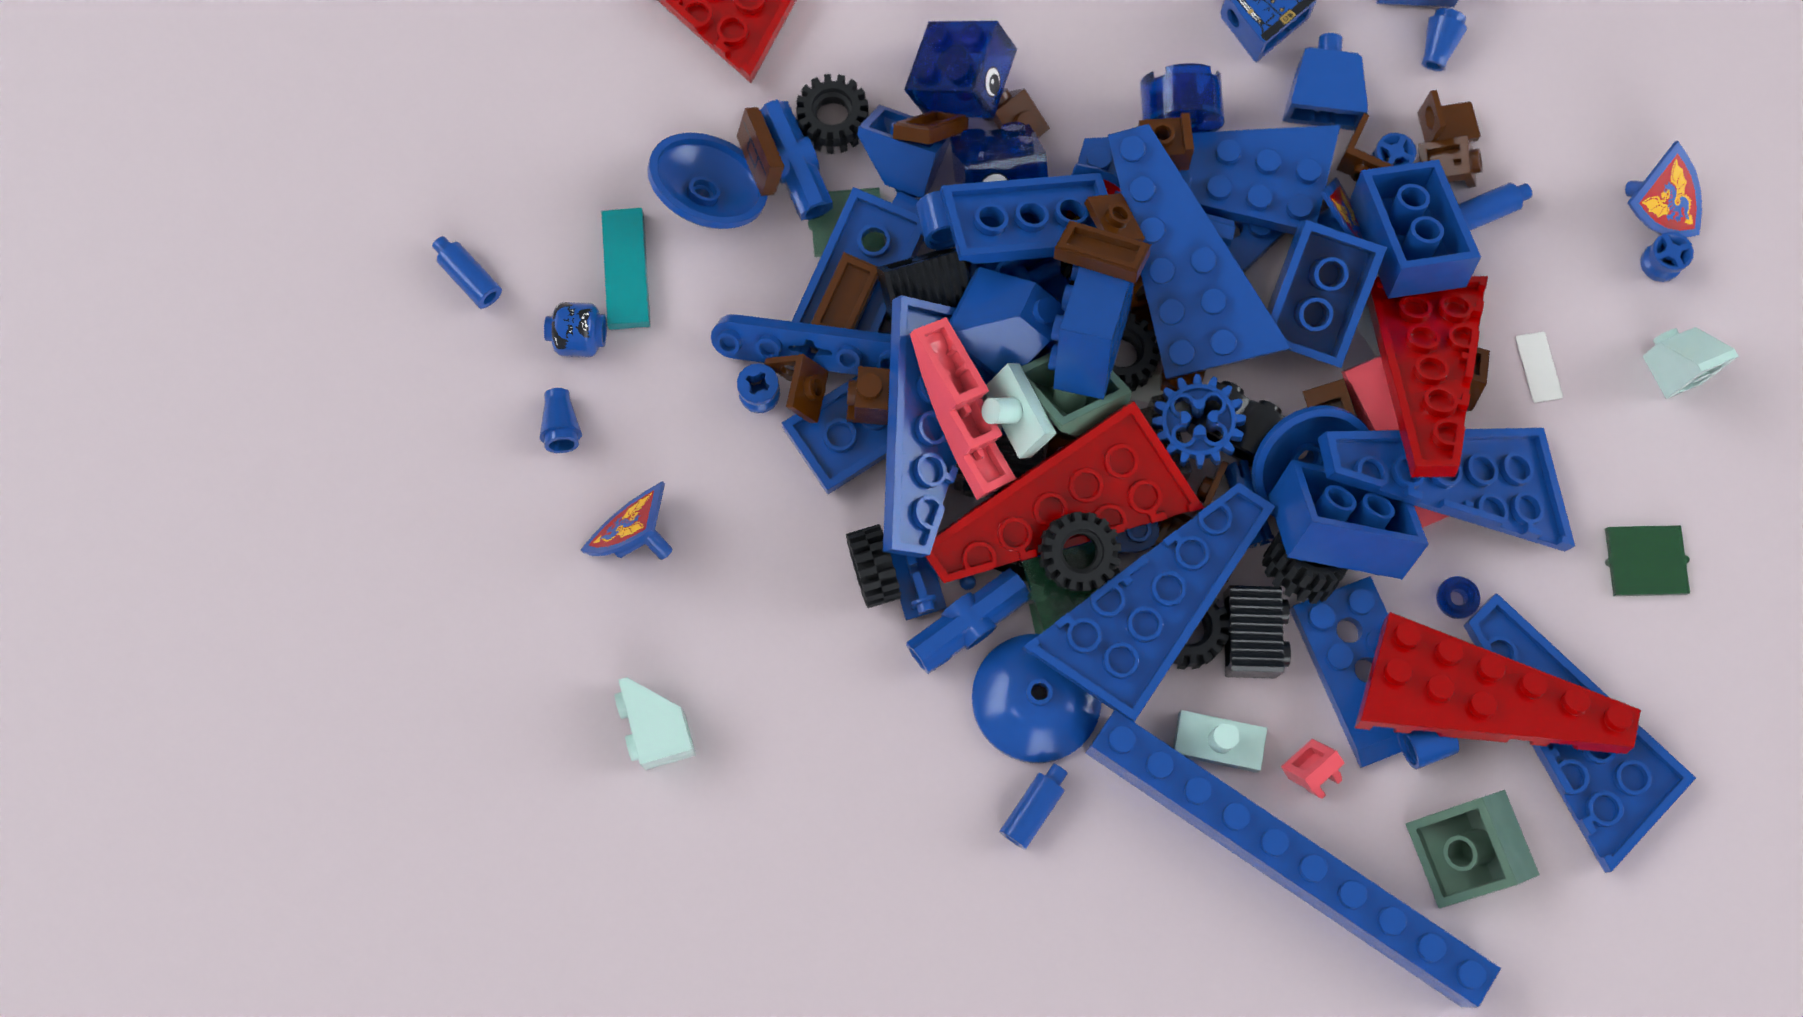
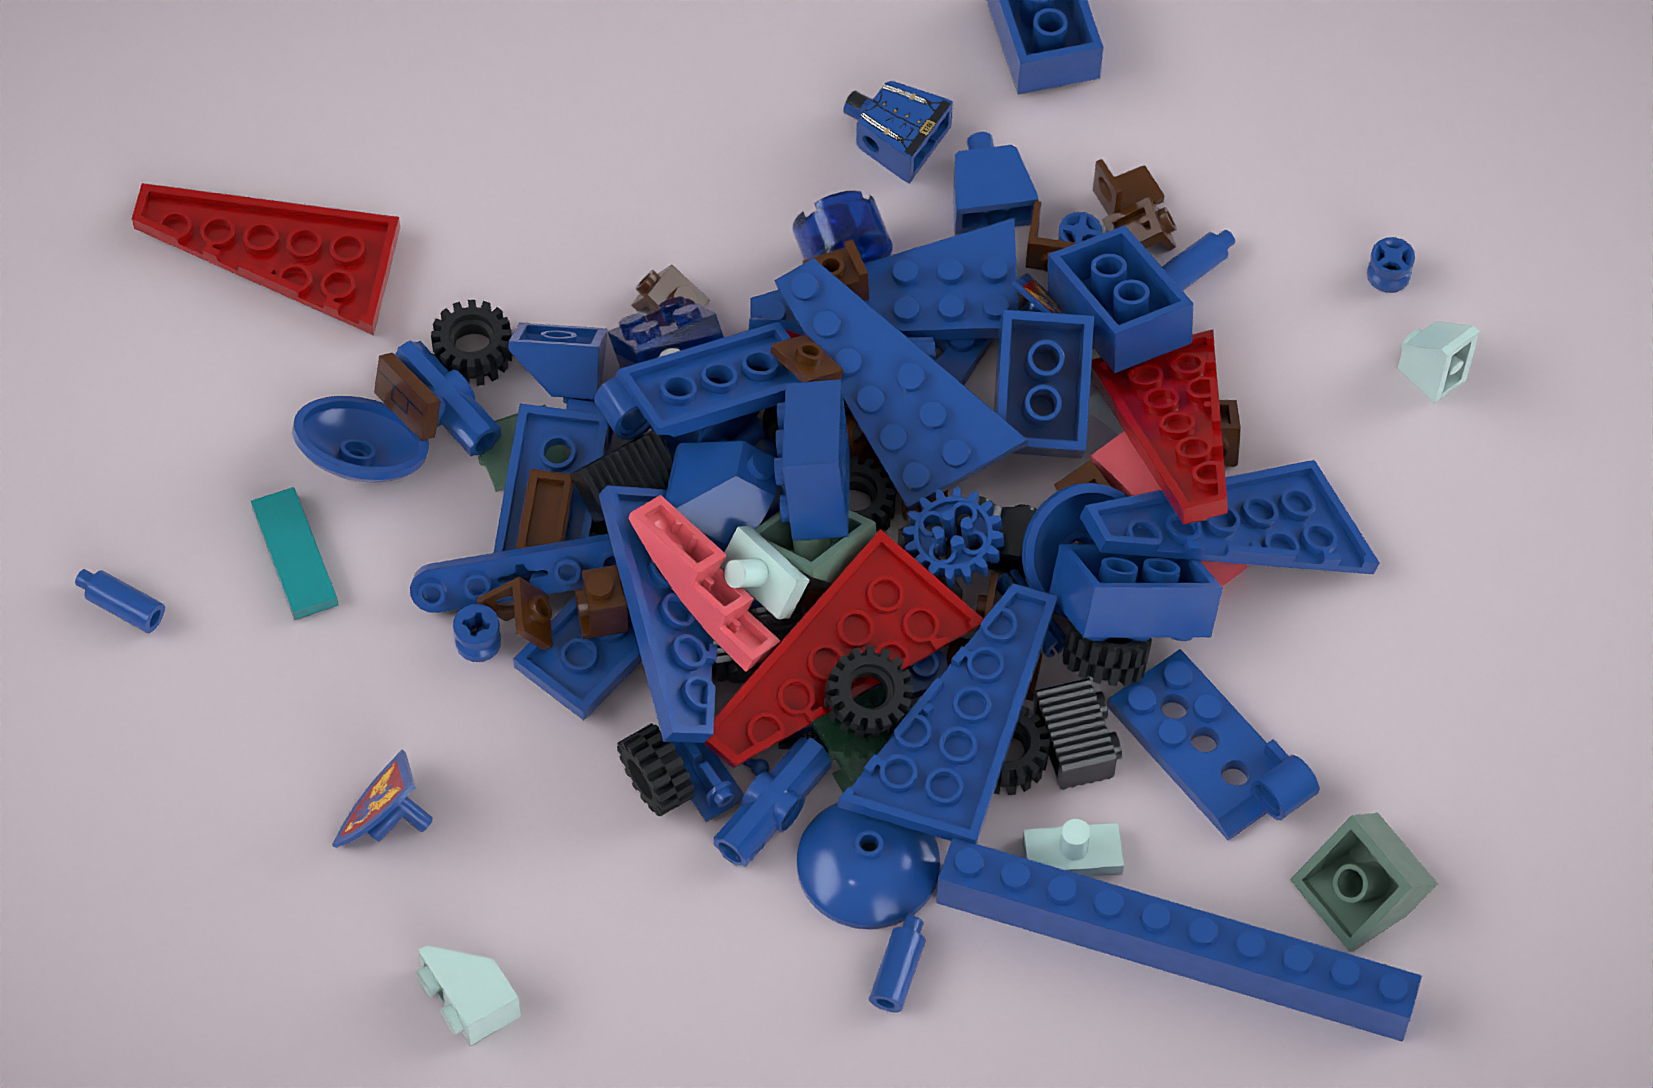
camera: 15 degrees left, 15 degrees down
blue cone [539,388,582,453] -> none
blue head [544,302,607,357] -> none
reddish brown tile [893,110,969,144] -> none
clear blue brick [904,21,1017,118] -> none
reddish brown tile [1054,220,1151,284] -> none
coral tile [1281,739,1345,799] -> none
red wing [1355,612,1641,754] -> none
blue cone [1422,8,1467,71] -> none
clear blue plate [1436,576,1480,619] -> none
blue wing [1463,593,1696,873] -> none
white sticker [1516,332,1563,403] -> none
clear green piece [1605,525,1690,597] -> none
shield [1625,141,1702,238] -> none

